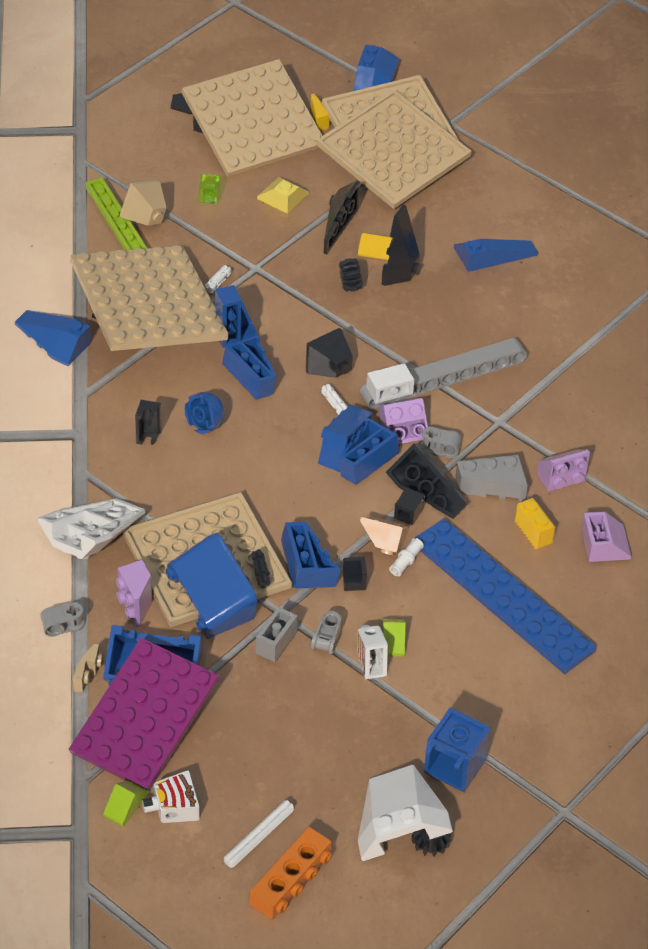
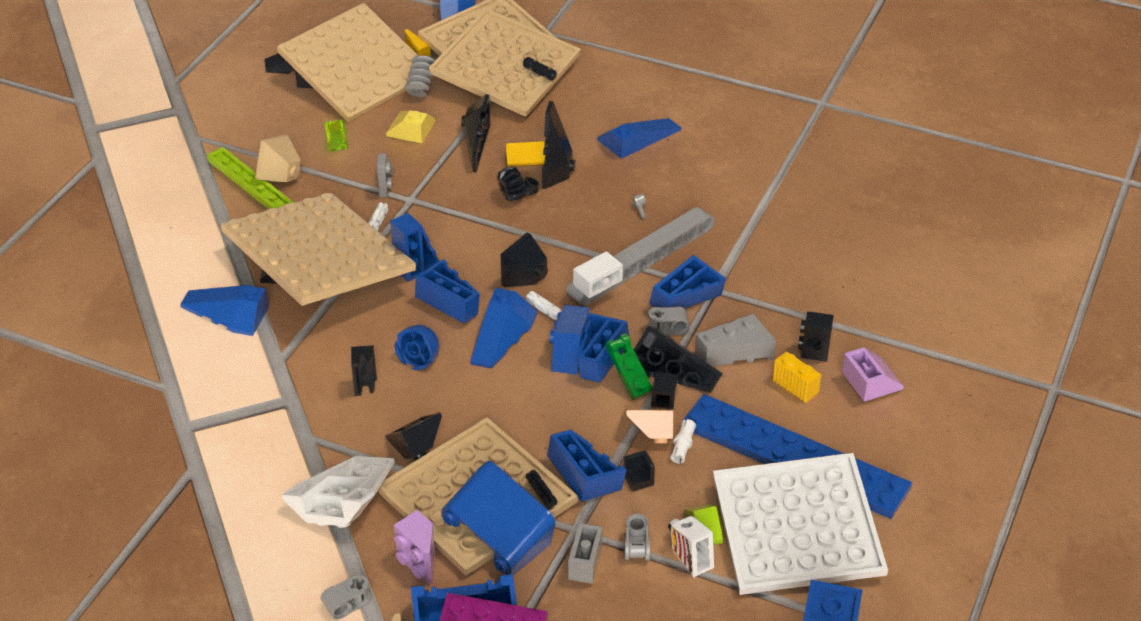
camera: 15 degrees left, 5 degrees down
lavender slope [378,398,428,444] -> none
lavender slope [537,450,590,491] -> none
none -> light grey plate [377,154,393,197]
none -> black slope [385,412,442,461]
none -> light grey piece [405,55,435,98]
none -> blue wedge [471,288,537,368]
none -> black axle [523,57,557,81]
none -> black plate [524,177,540,195]
none -> green plate [605,333,653,400]
none -> light grey hand [632,194,646,220]
none -> blue wedge [649,255,726,309]
none -> white plate [713,453,888,595]
none -> black brick [798,311,834,362]

